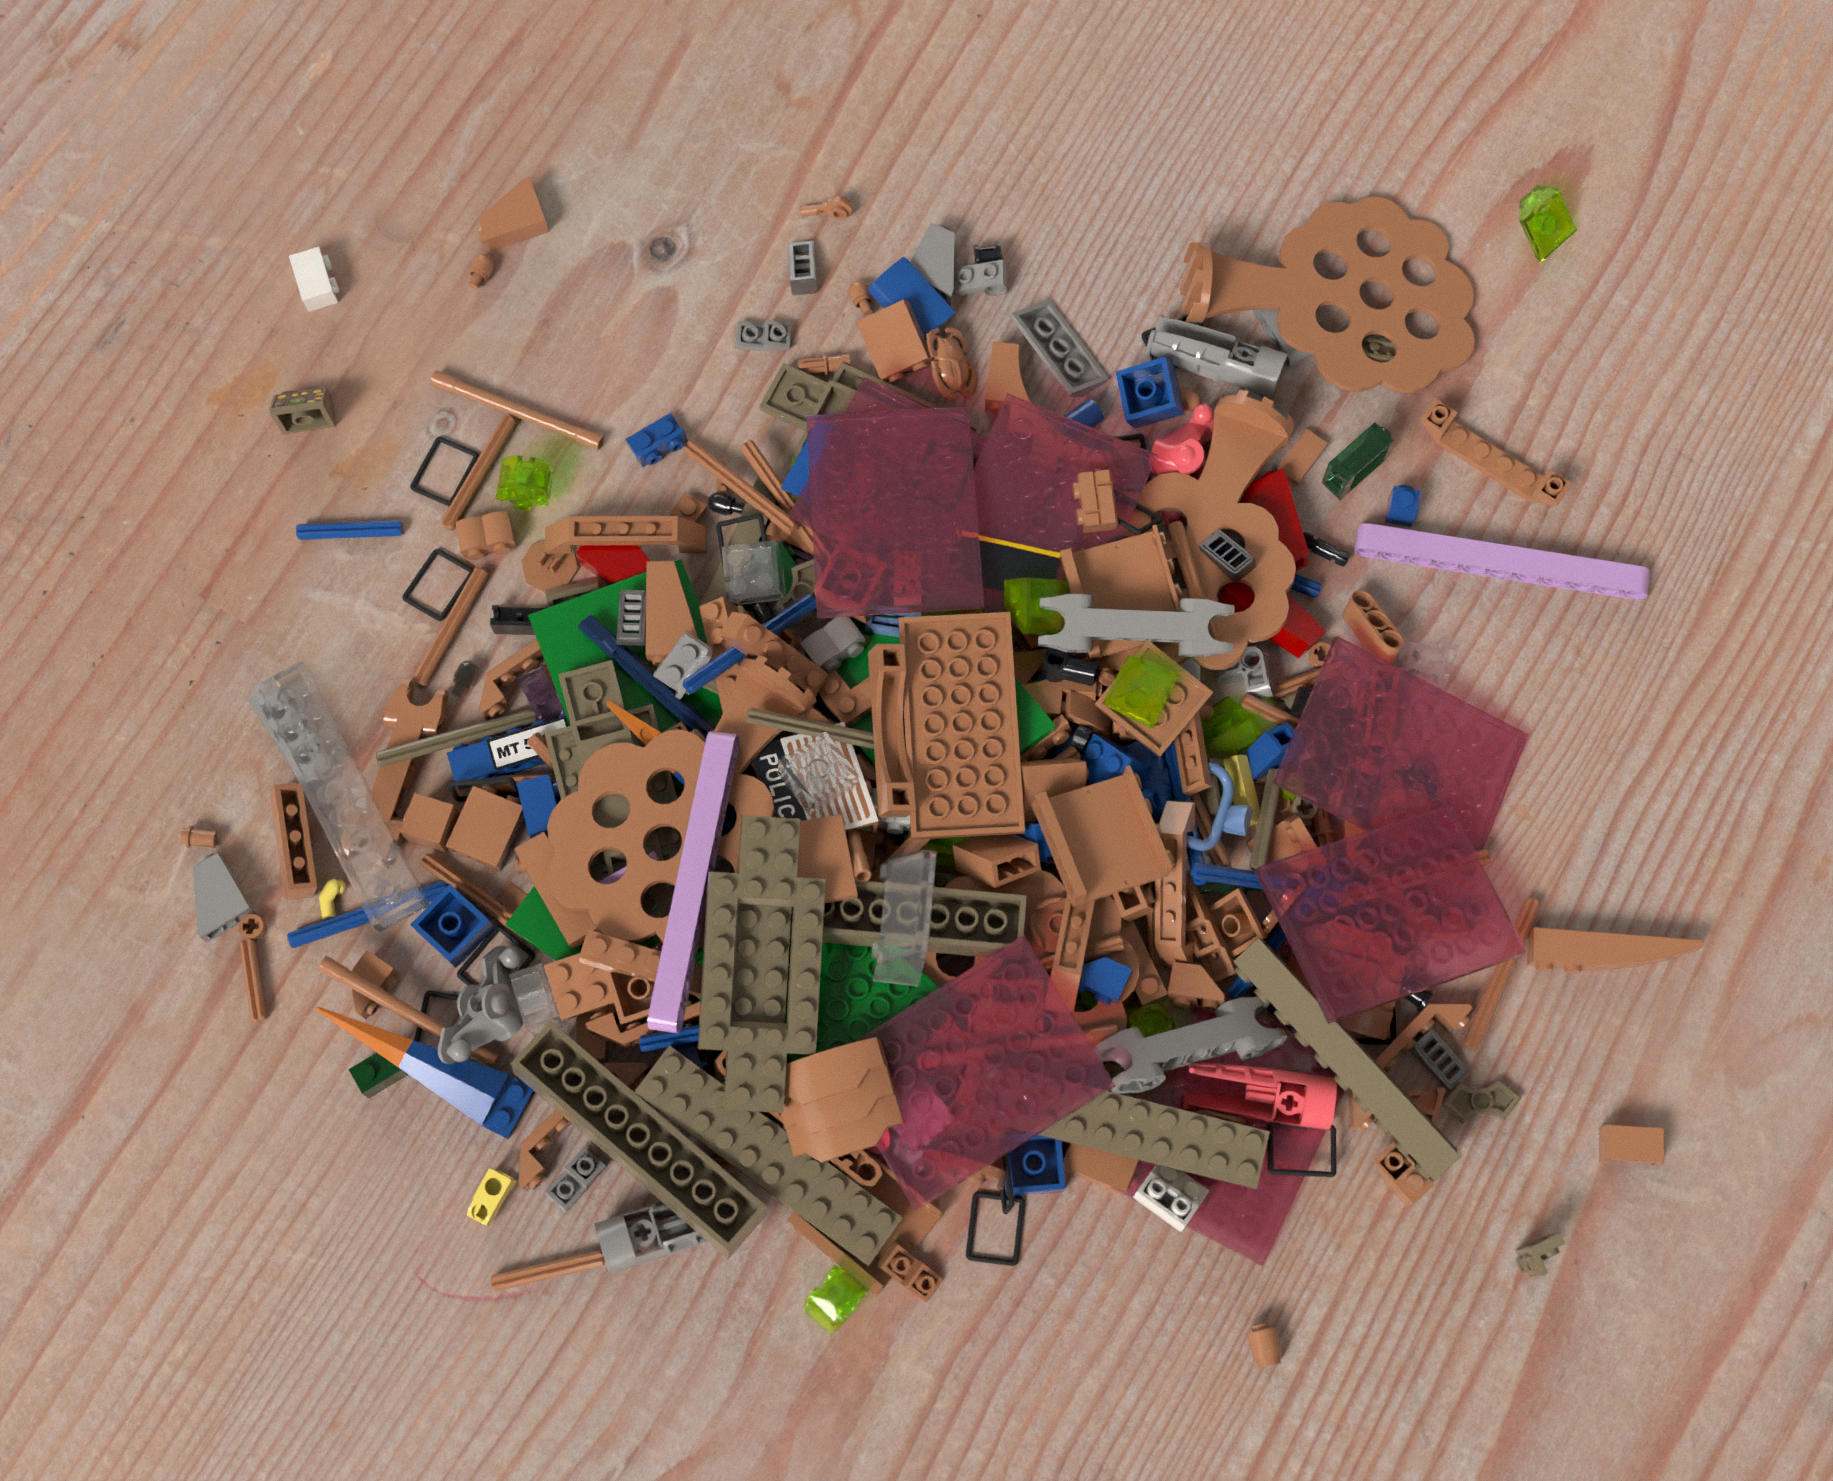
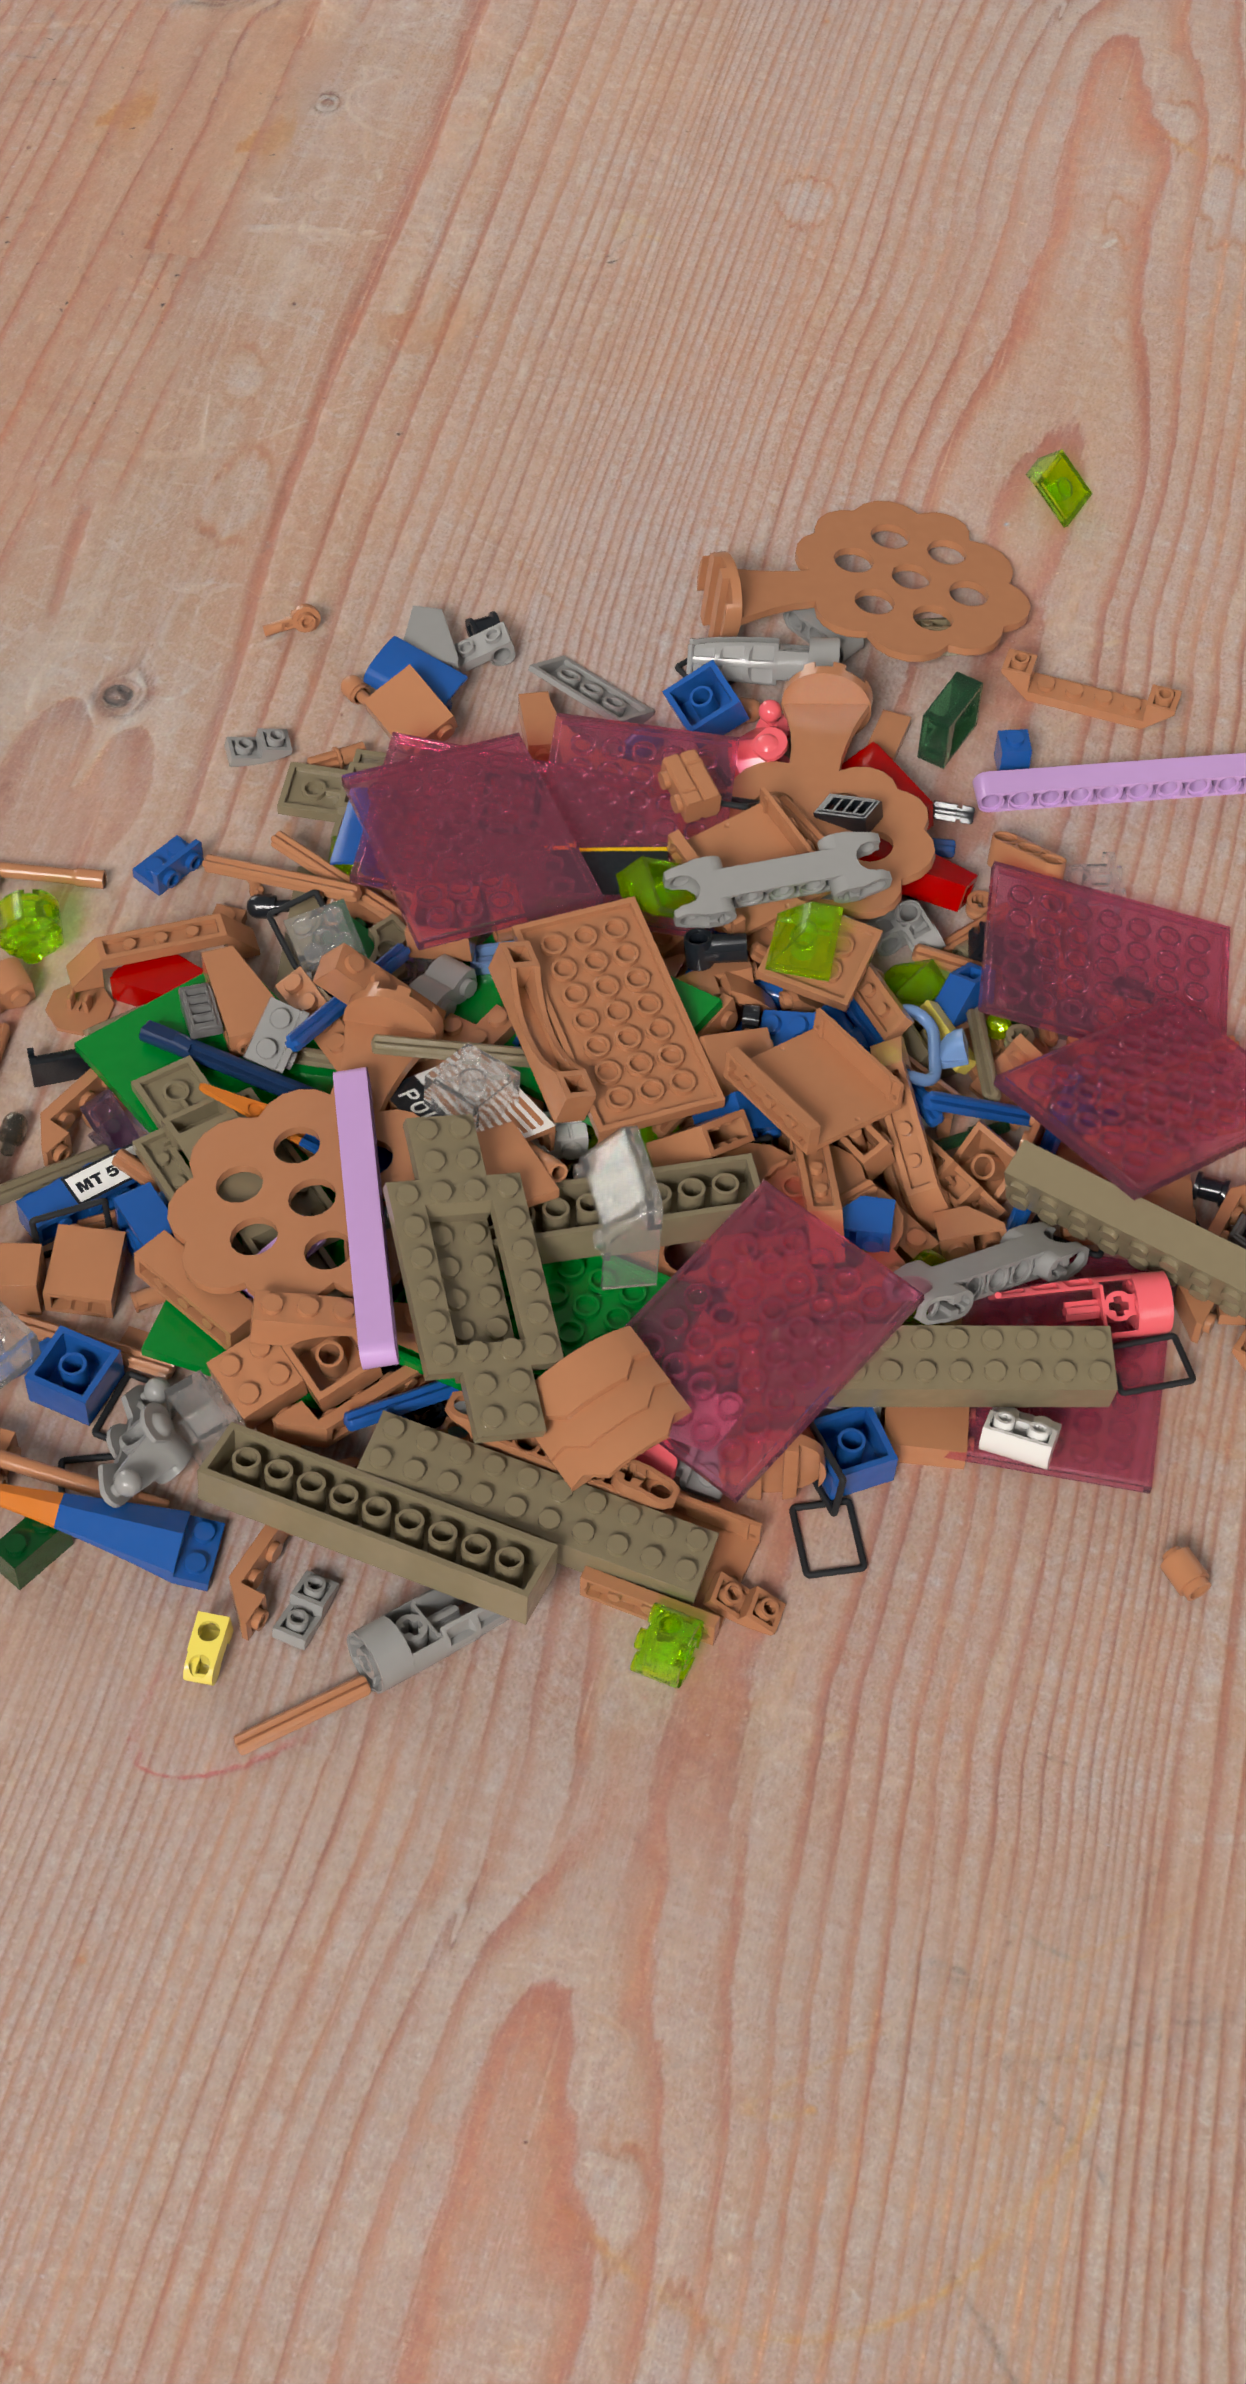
camera: 20 degrees left, 20 degrees down
flat silver slope [788,241,818,295] -> none
nougat shield [926,327,976,400] -> none

